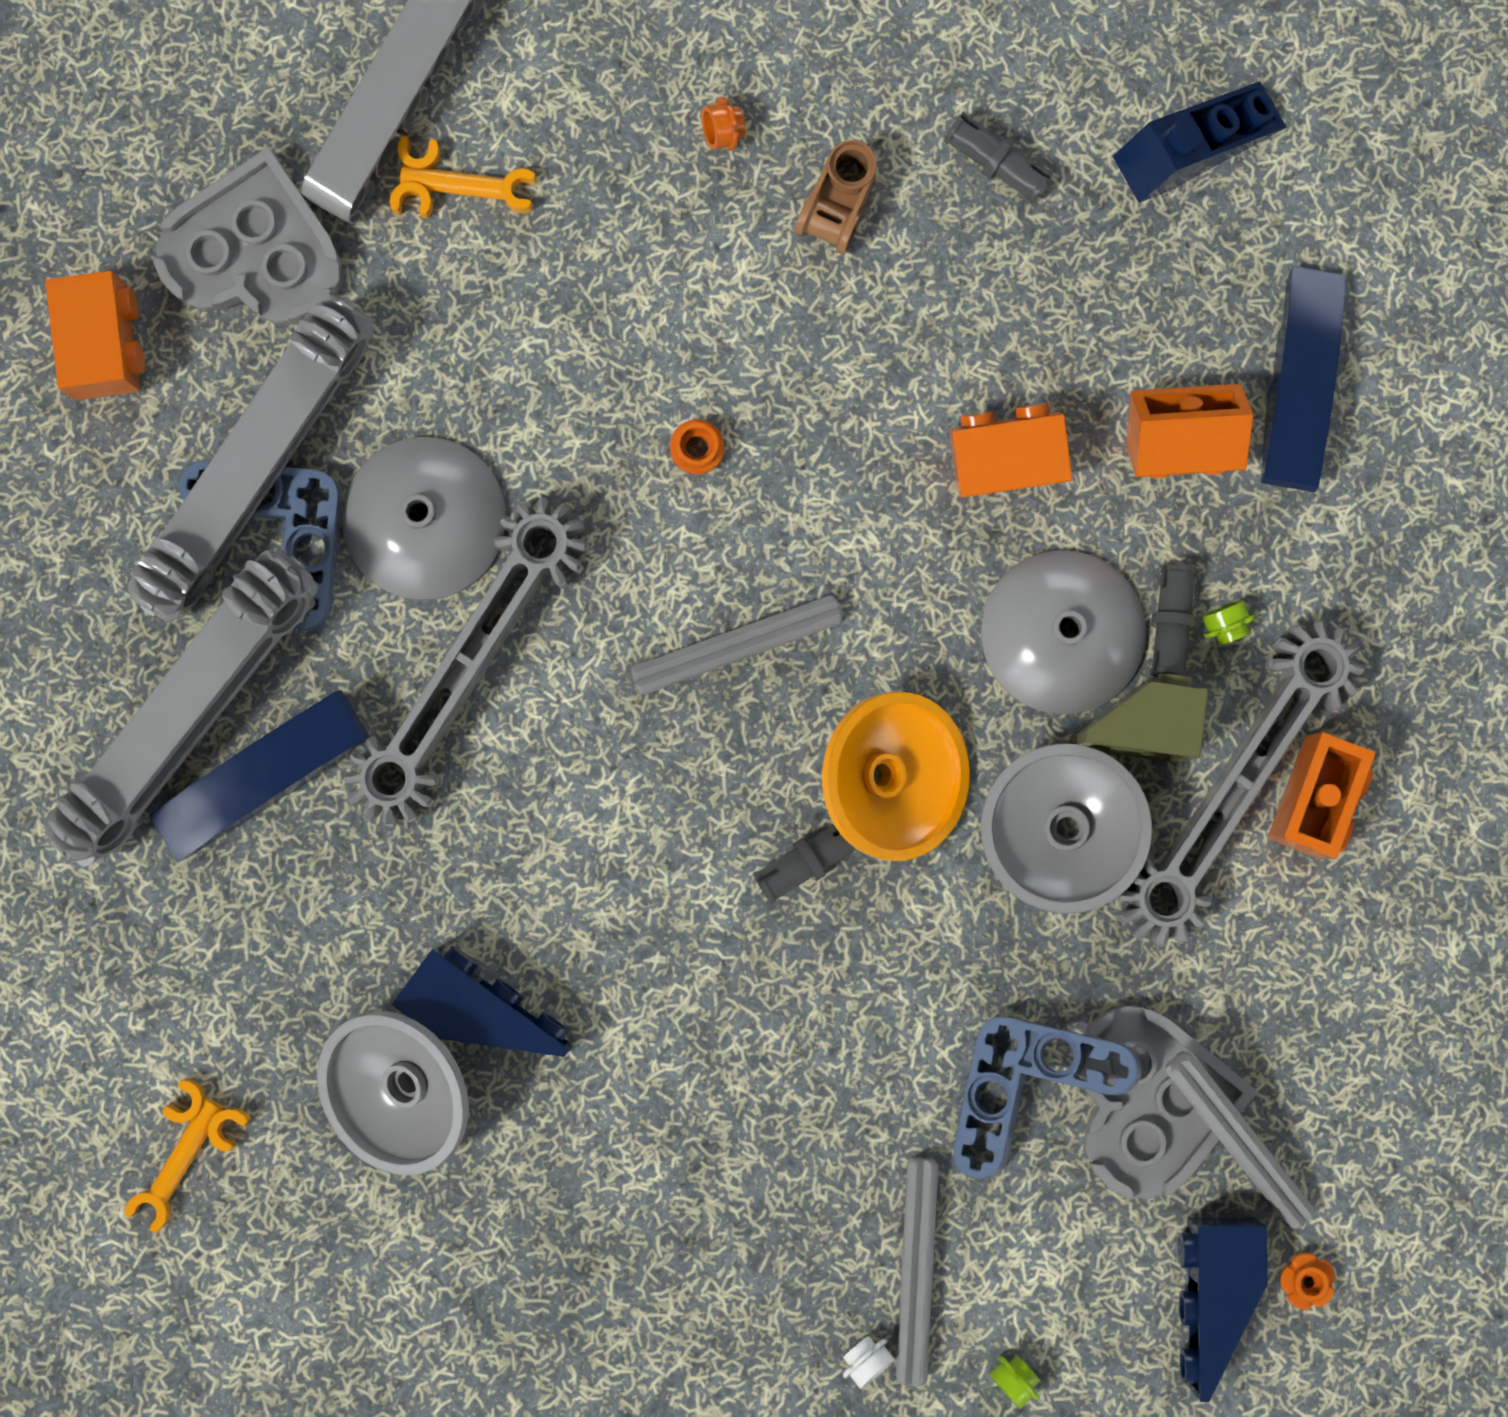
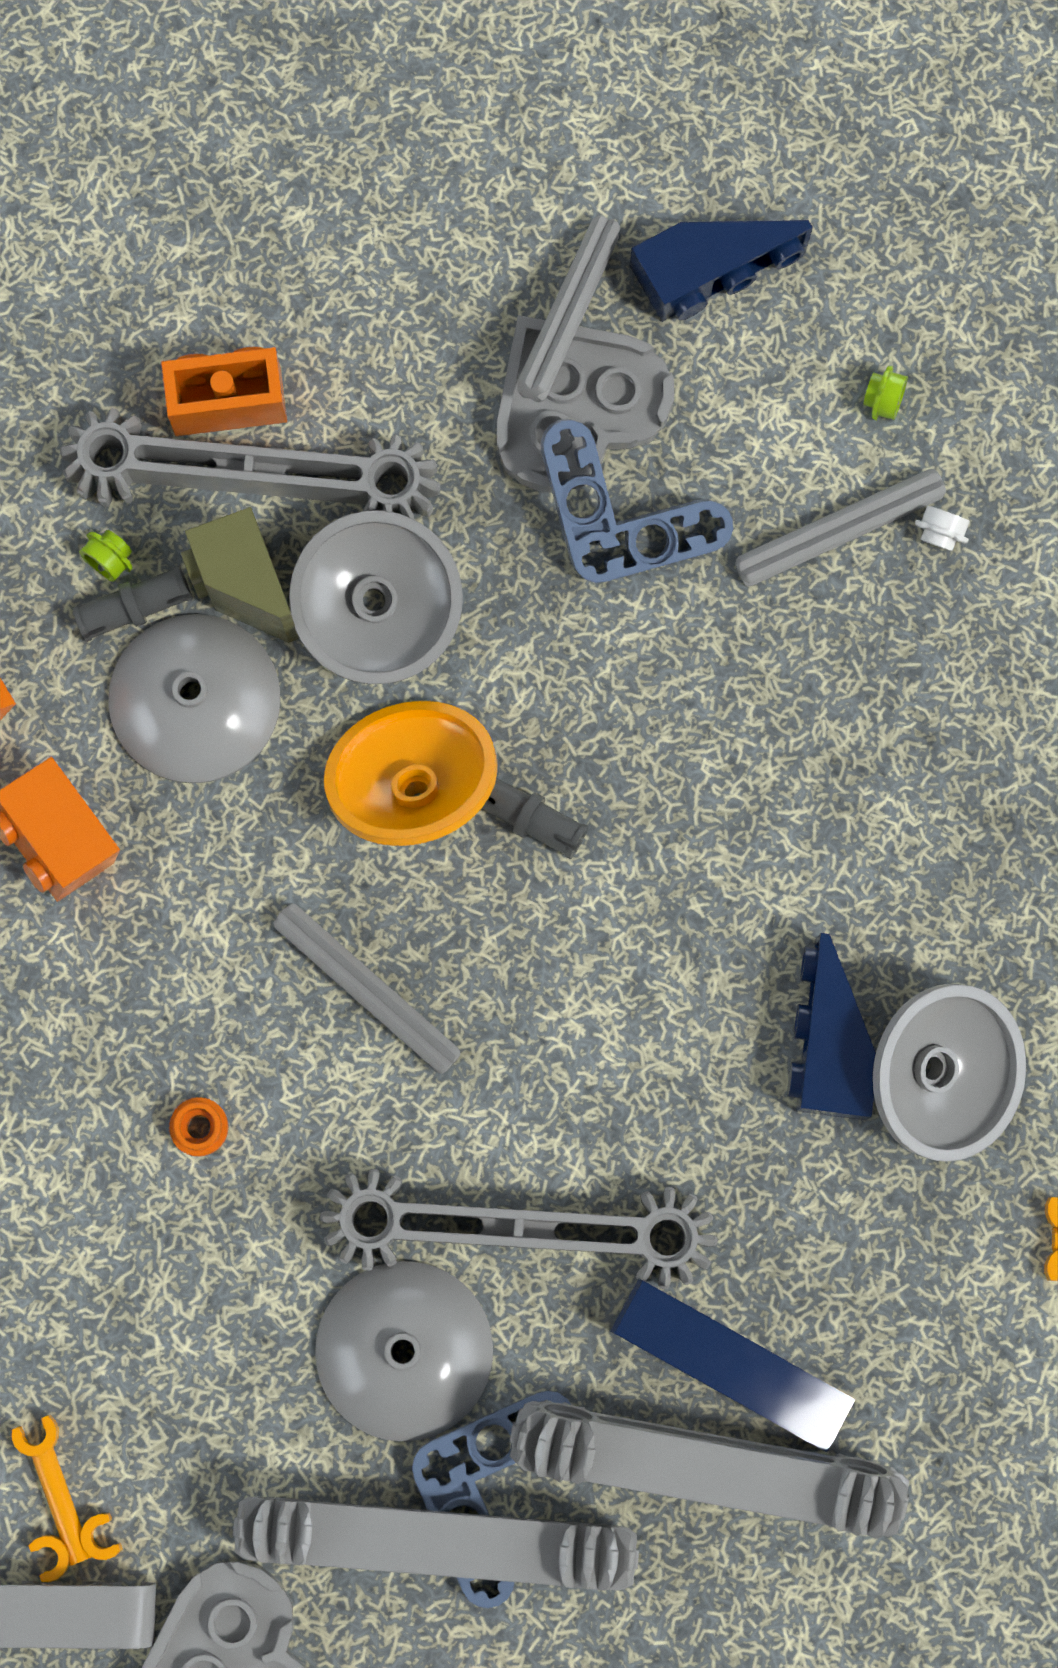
camera: 120 degrees left, 5 degrees down
orange plate [1280,1253,1336,1310] -> none

